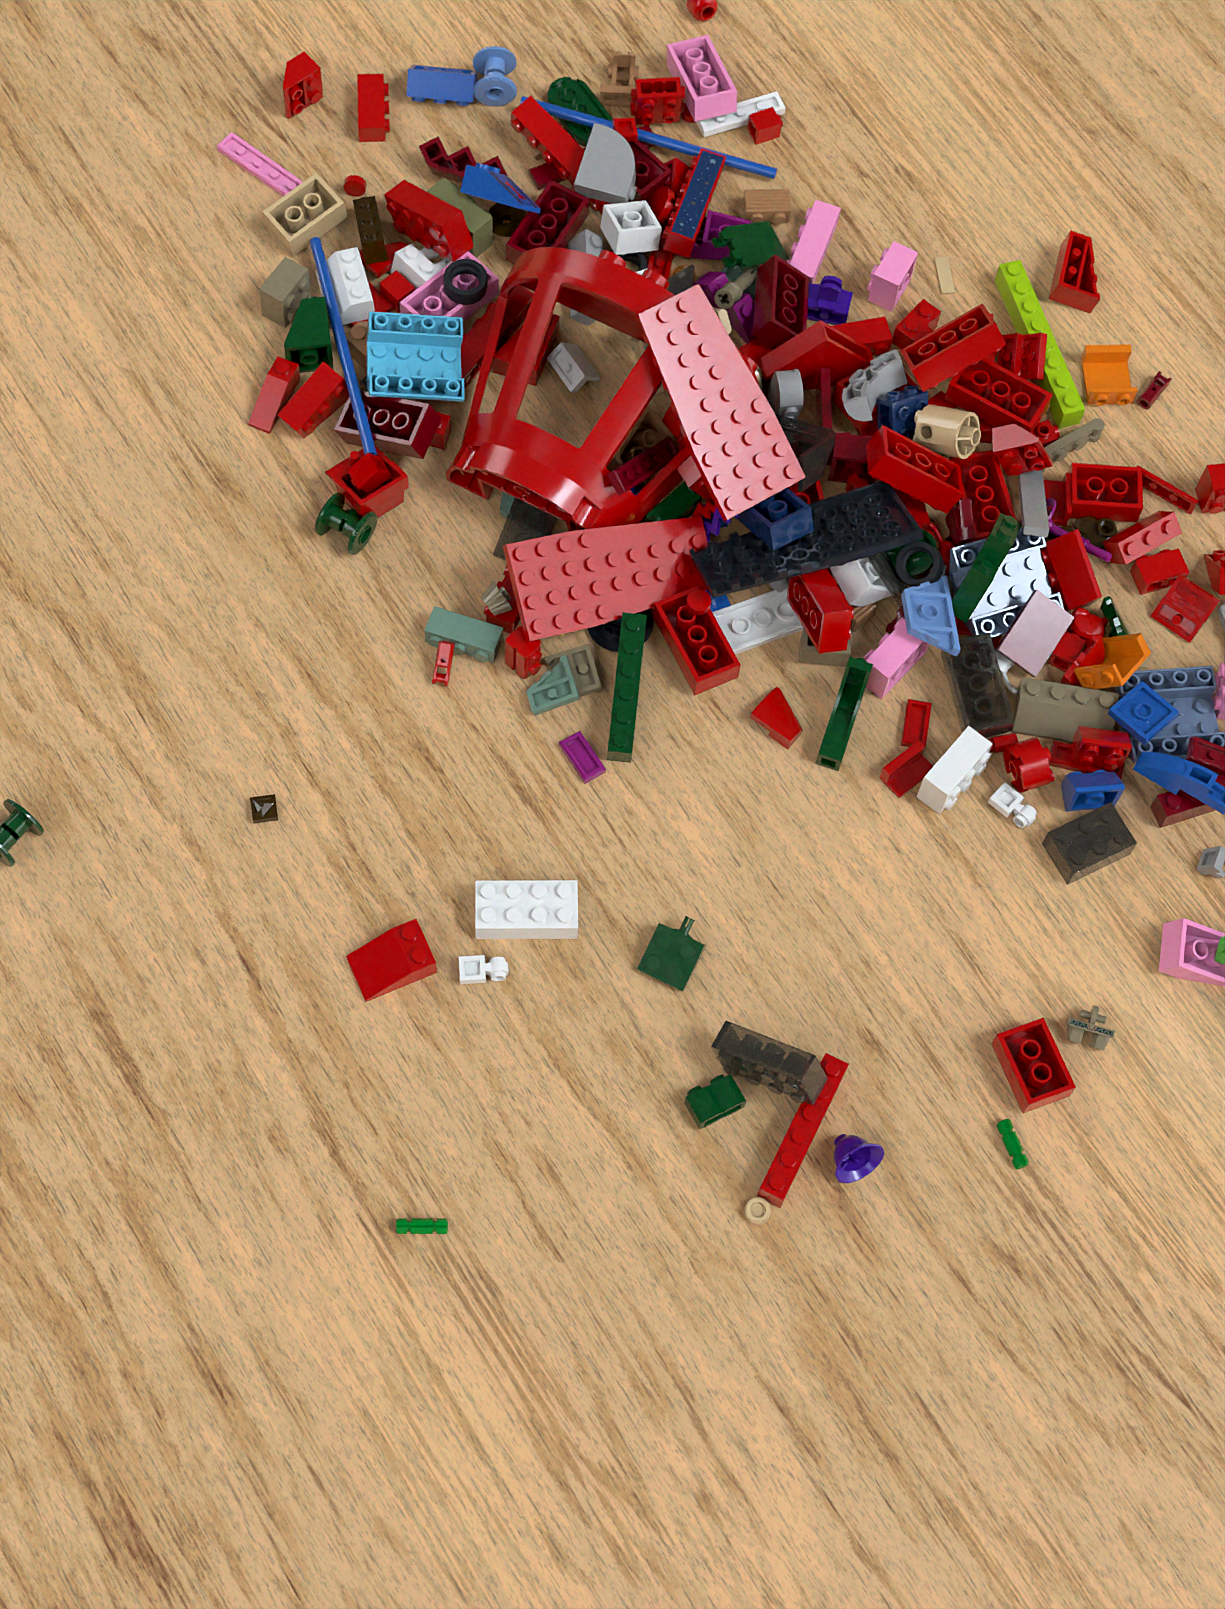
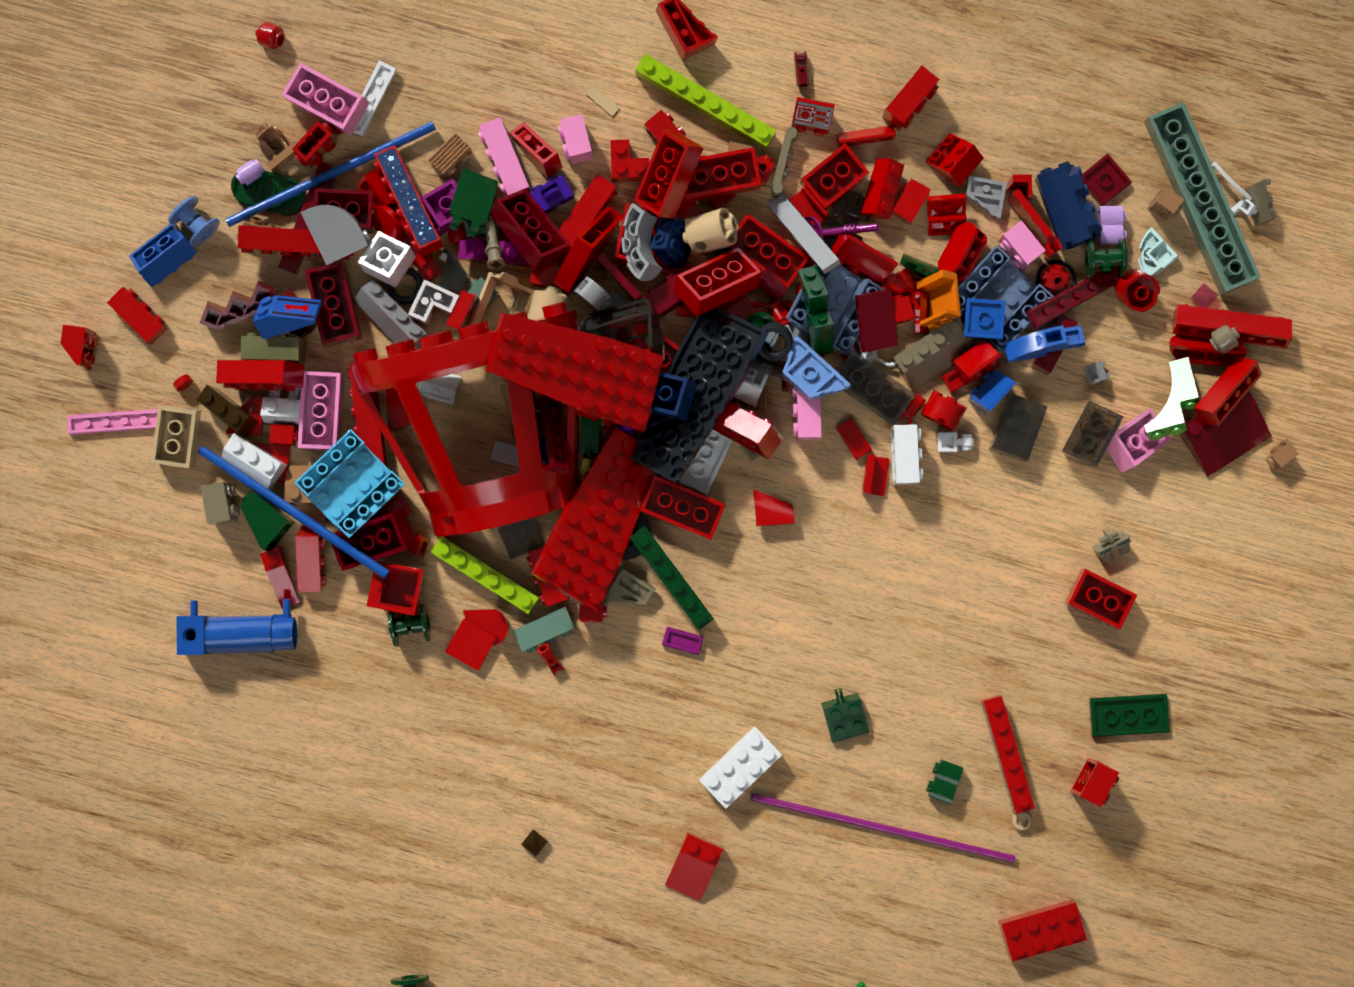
camera: 30 degrees left, 20 degrees up
red brick [348,452,392,493] -> none
black tyre [443,259,488,305] -> none
white plate [459,955,509,984] -> none
dark tan piece [481,581,513,615] -> none
sand green wing [526,655,580,716] -> none
red tile [612,117,638,141] -> none
red tile [686,589,711,615] -> none
clear smoke brick [711,1020,828,1105] -> none
red brick [747,107,783,145] -> none
dark green arch [815,657,873,772] -> none
dark purple hat [833,1134,885,1183] -> none
red slope [992,423,1053,476] -> none
green axle [997,1119,1029,1170] -> none
red slope [998,332,1047,381] -> none
orange panel [1081,344,1138,406] -> none
none -> blue piece [176,599,297,655]
none -> lavender brick [235,159,265,186]
none -> red tile [410,534,431,557]
none -> lime brick [431,536,540,614]
none -> red tile [445,618,497,671]
none -> red tile [448,226,466,245]
none -> red piece [463,609,509,646]
none -> red slope [509,122,562,178]
none -> magenta piece [750,793,1015,863]
none -> red slope [791,97,835,136]
none -> red brick [938,222,987,282]
none -> red brick [998,900,1087,962]
none -> clear smoke slope [1062,400,1124,468]
none -> red brick [1070,758,1119,807]
none -> dark green tile [1089,693,1170,737]

